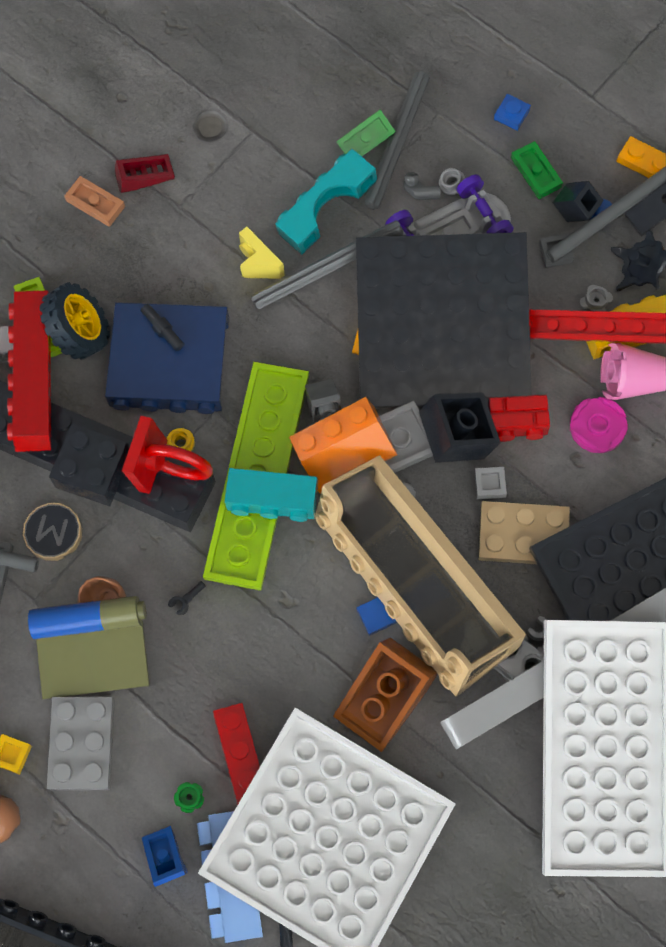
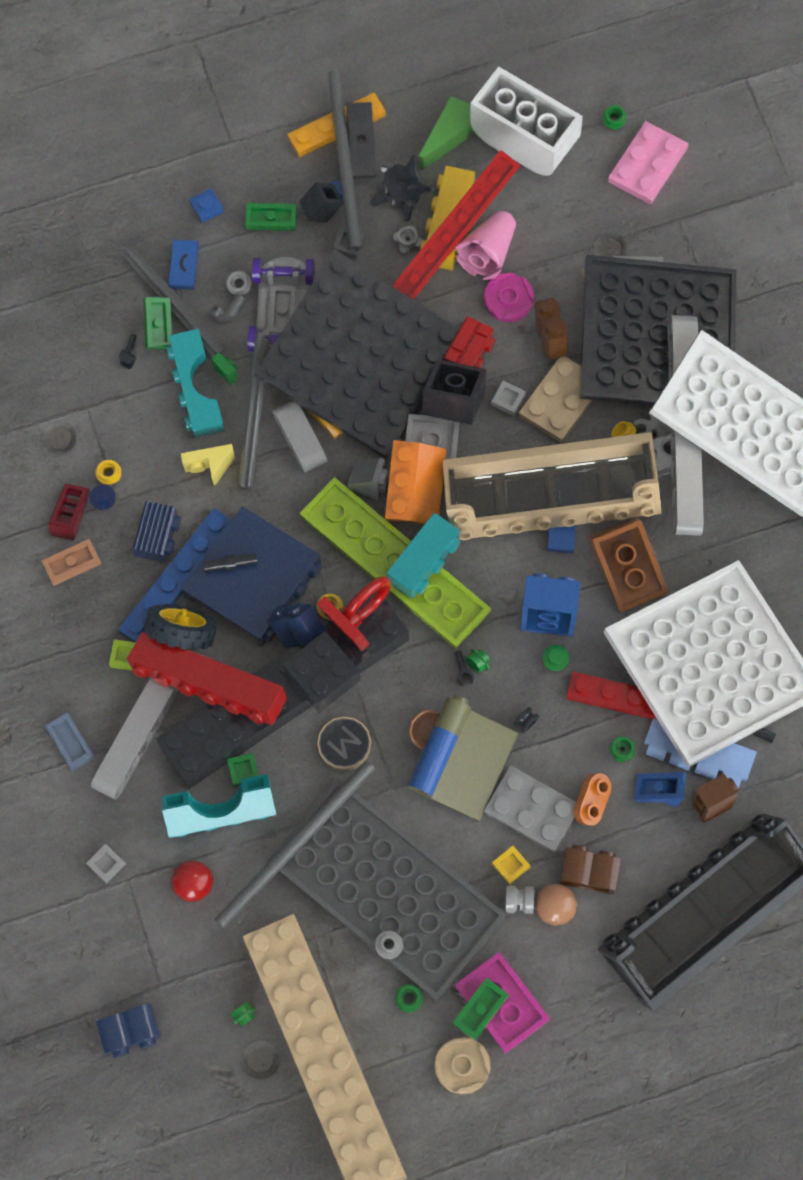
camera: 60 degrees left, 0 degrees up
none -> clear blue plate [89,485,116,510]
none -> yellow plate [95,460,122,485]
none -> blue plate [118,508,232,643]
none -> black hand [119,334,137,369]
none -> dark blue brick [132,501,181,562]
none -> blue tile [168,240,199,290]
none -> green plate [211,353,238,386]
none -> dark blue brick [267,603,327,648]
none -> light grey beam [272,400,328,473]
none -> green plate [466,649,490,674]
none -> black bush [513,707,540,733]
none -> blue brick [521,573,581,637]
none -> reddish brown brick [535,298,568,359]
none -> green plate [542,645,569,671]
none -> reddish brown brick [559,845,621,895]
none -> orange plate [574,773,611,826]
none -> yellow plate [611,421,636,437]
none -> reddish brown brick [691,773,738,823]

